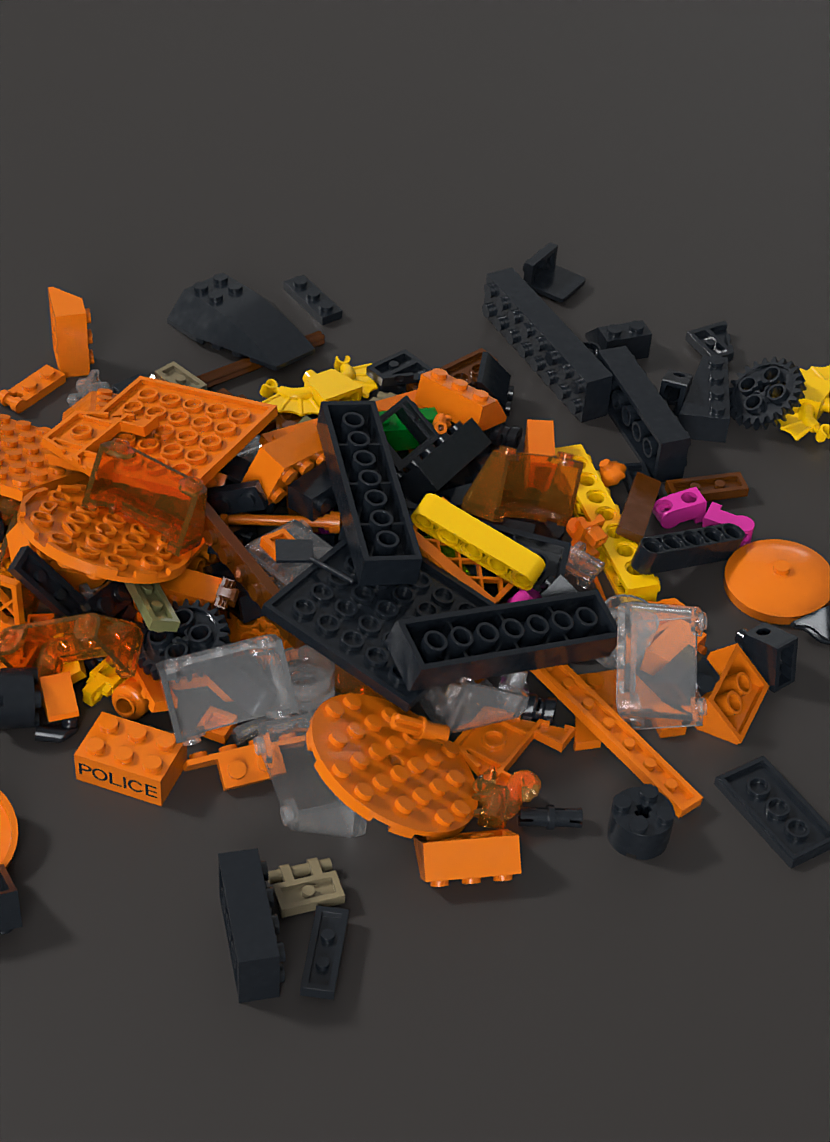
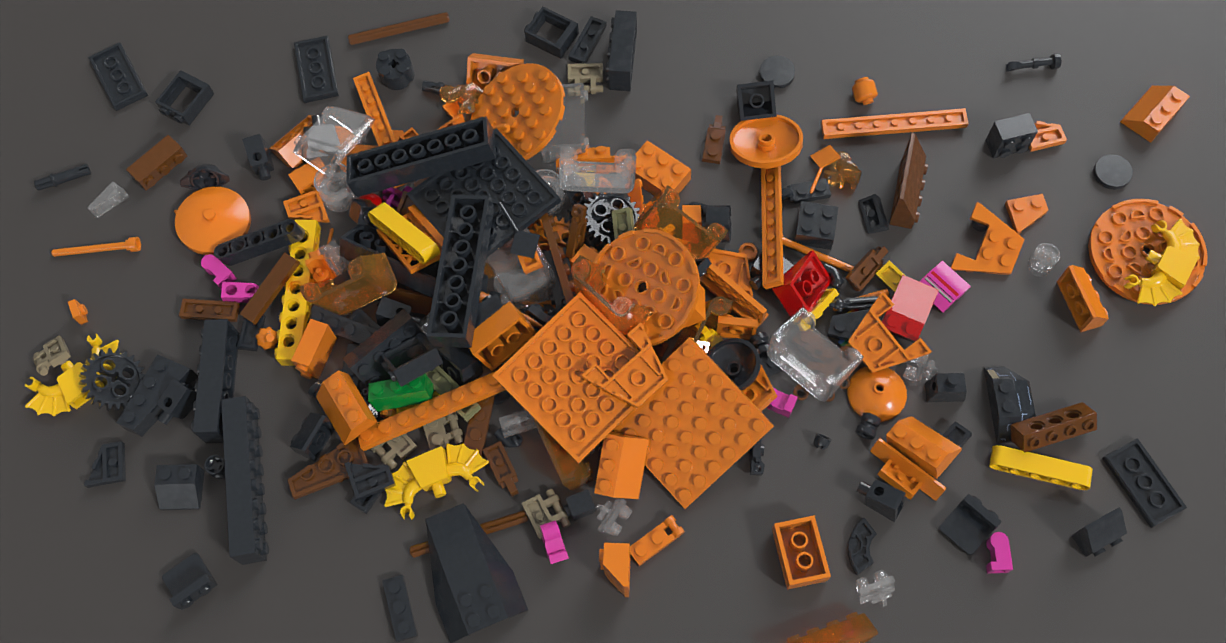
camera: 155 degrees left, 25 degrees up
orange arm [432,413,452,435] -> none
none -> reddish brown axle [348,12,450,45]
none -> black window [524,6,579,59]
none -> dark pink leg [540,520,569,564]
none -> reddish brown hinge [702,115,726,164]

